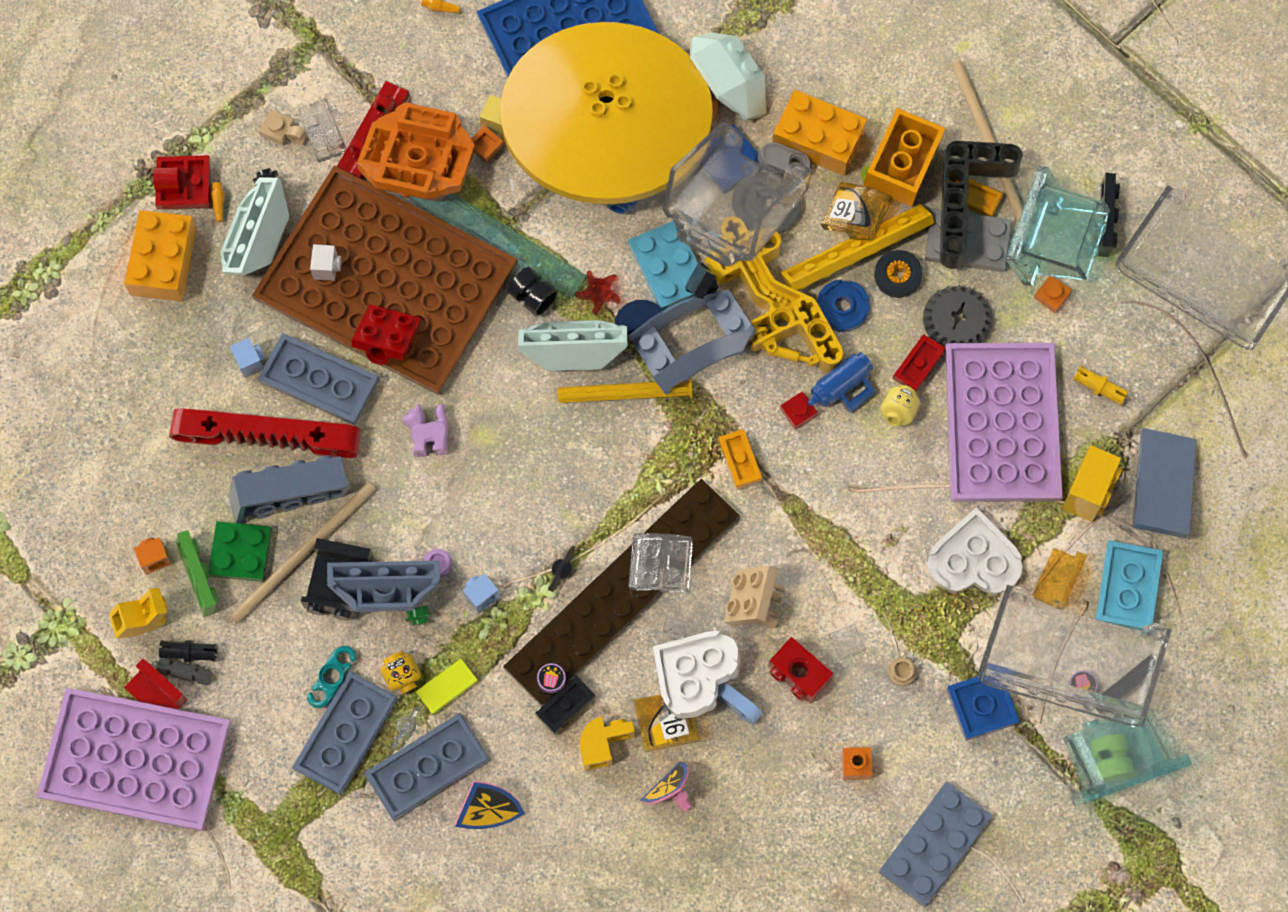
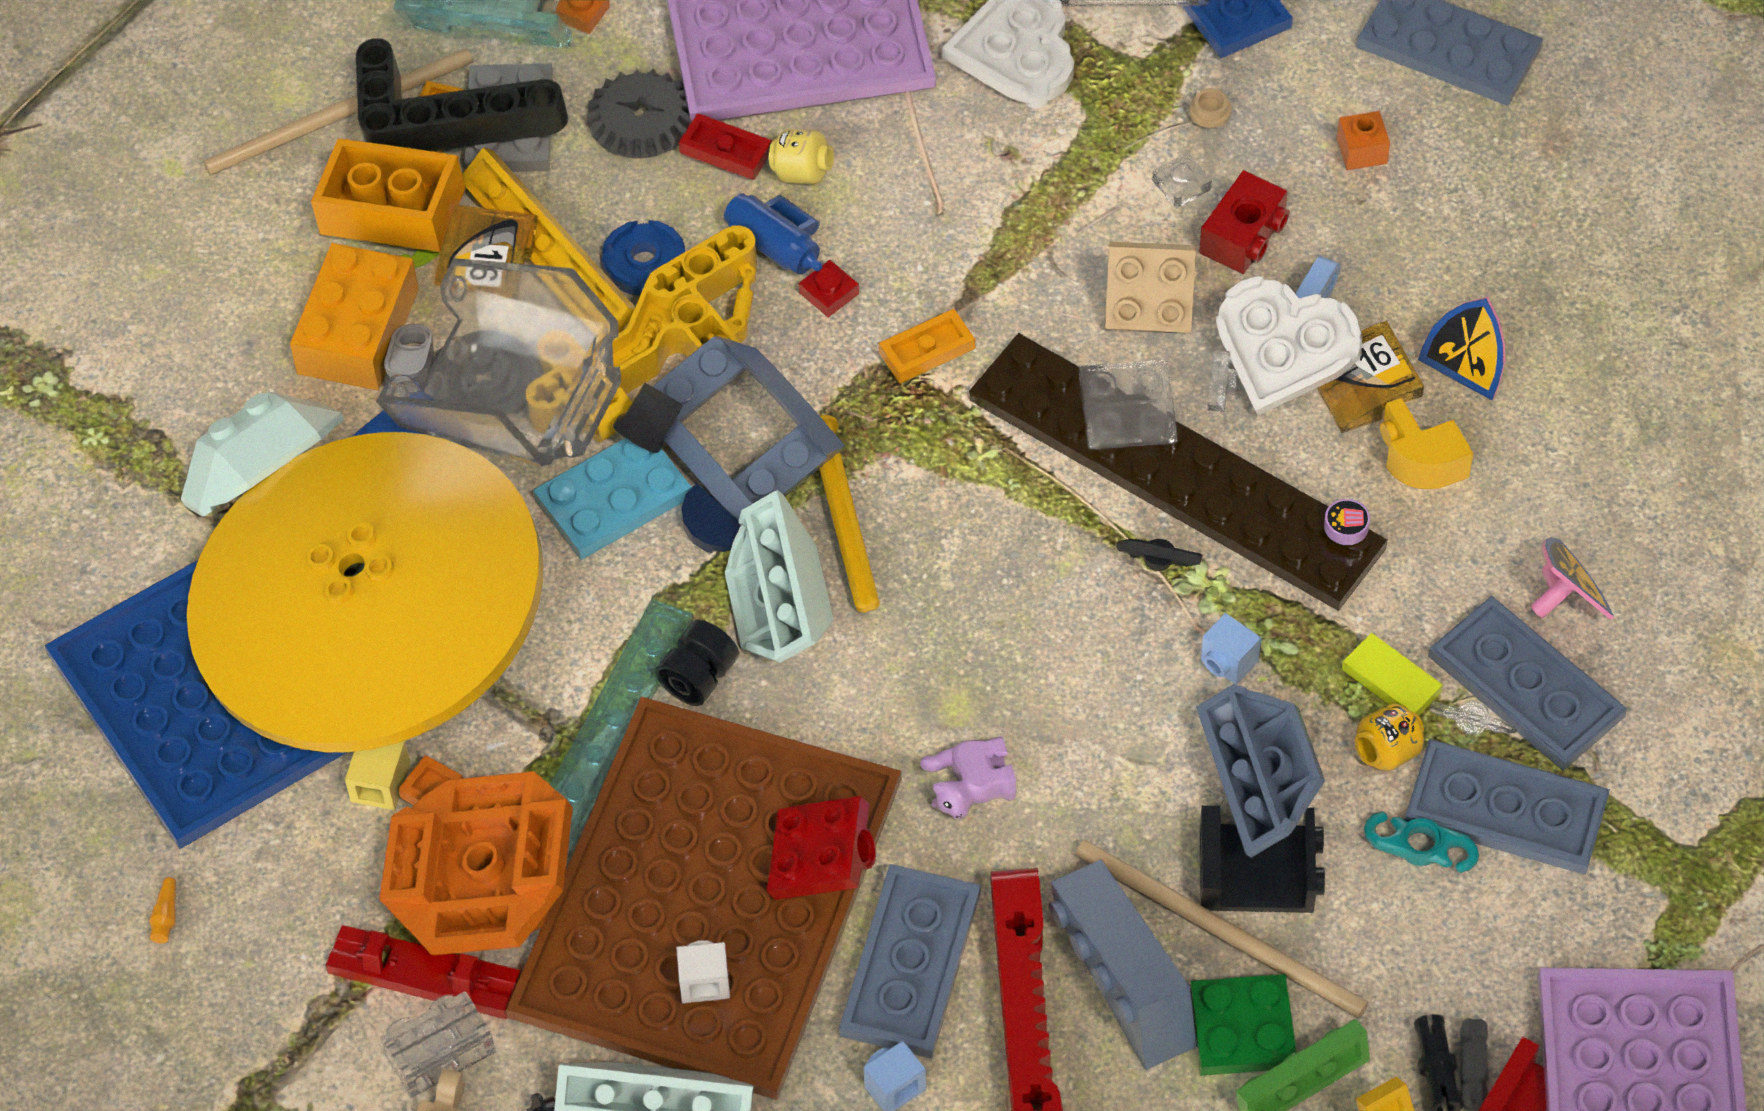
camera: 100 degrees left, 15 degrees down
lavender tile [424,549,452,578] -> none
black plate [535,675,596,735] -> none
clear red animal [575,270,621,315] -> none
black bush [874,250,923,298] -> none

